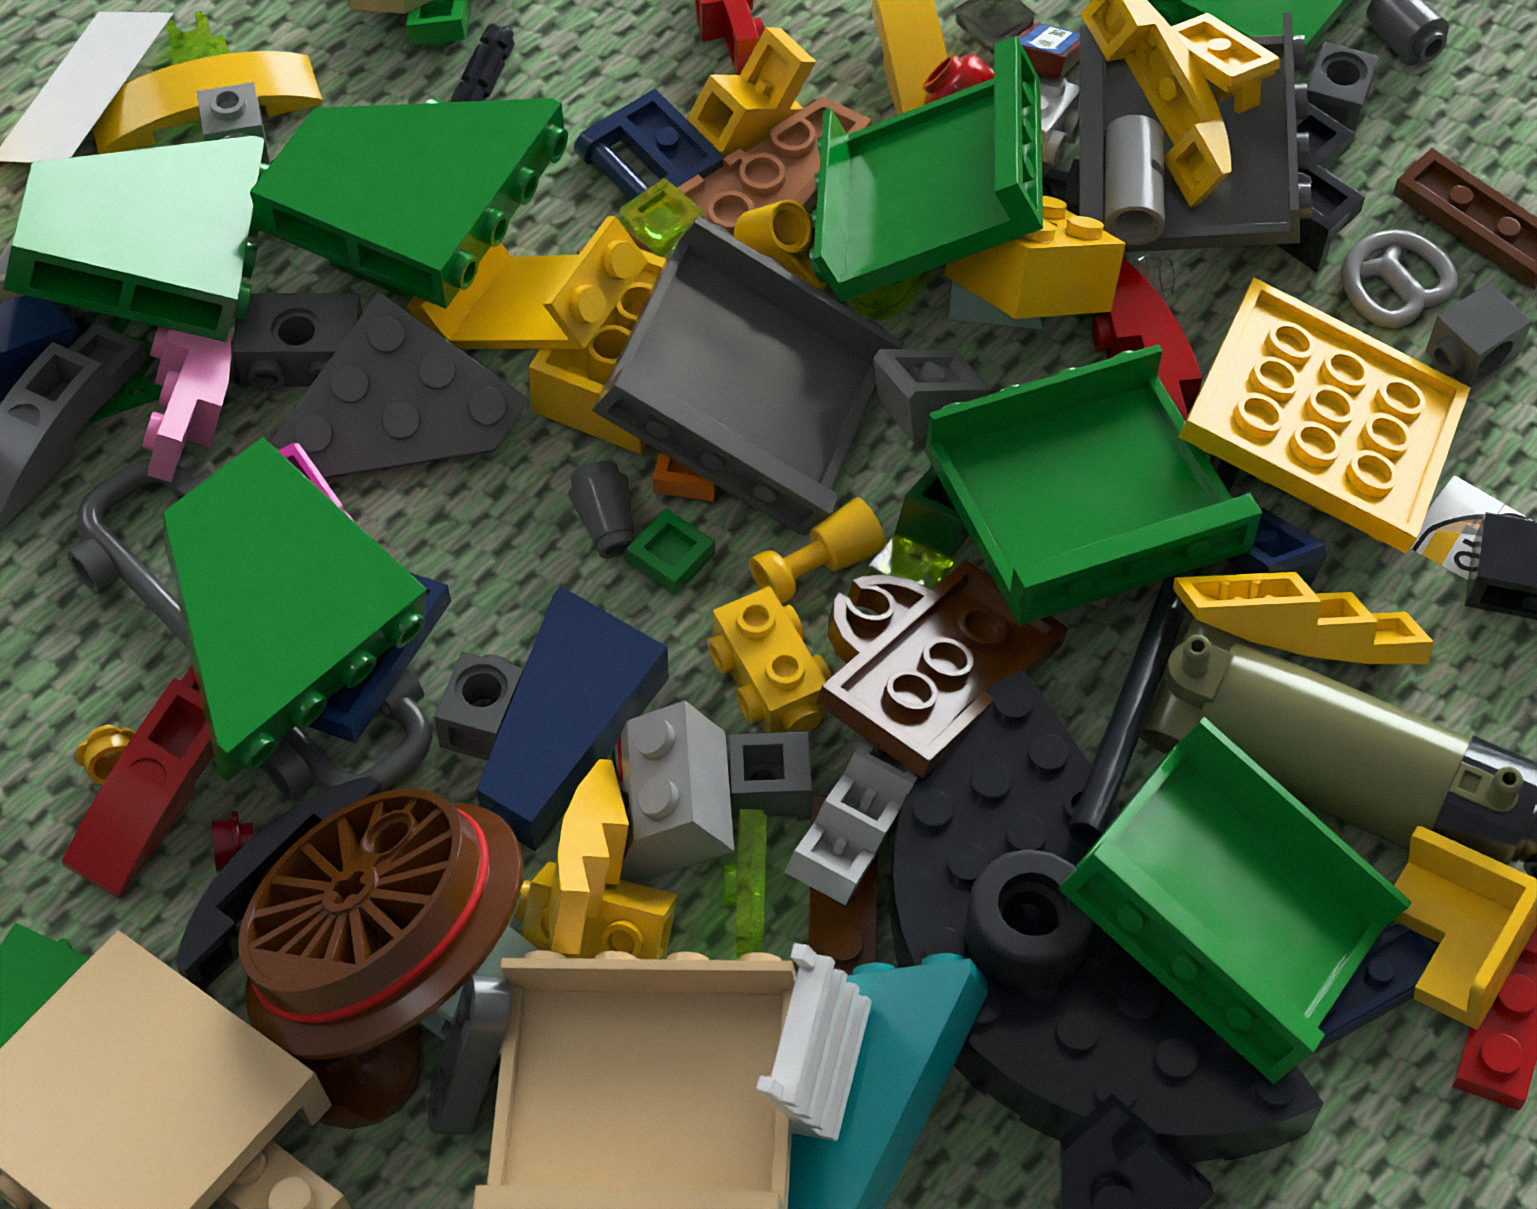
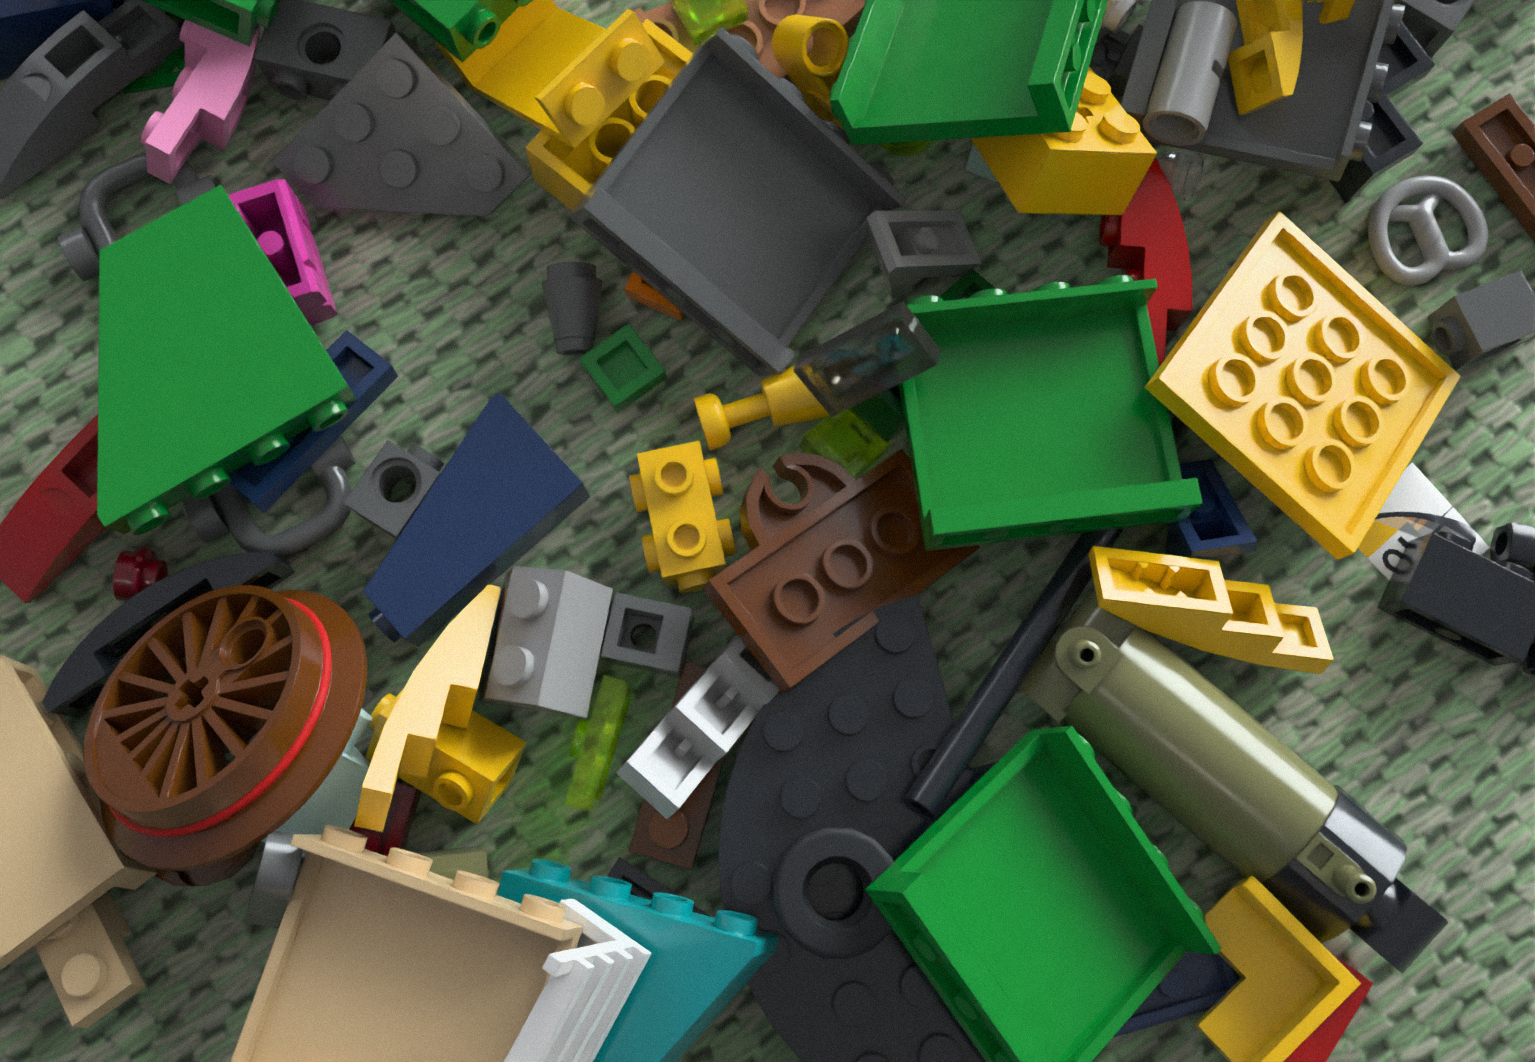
camera: 15 degrees right, 20 degrees up
yellow plate [76,725,136,785] -> none
none -> clear smoke plate [793,301,941,417]

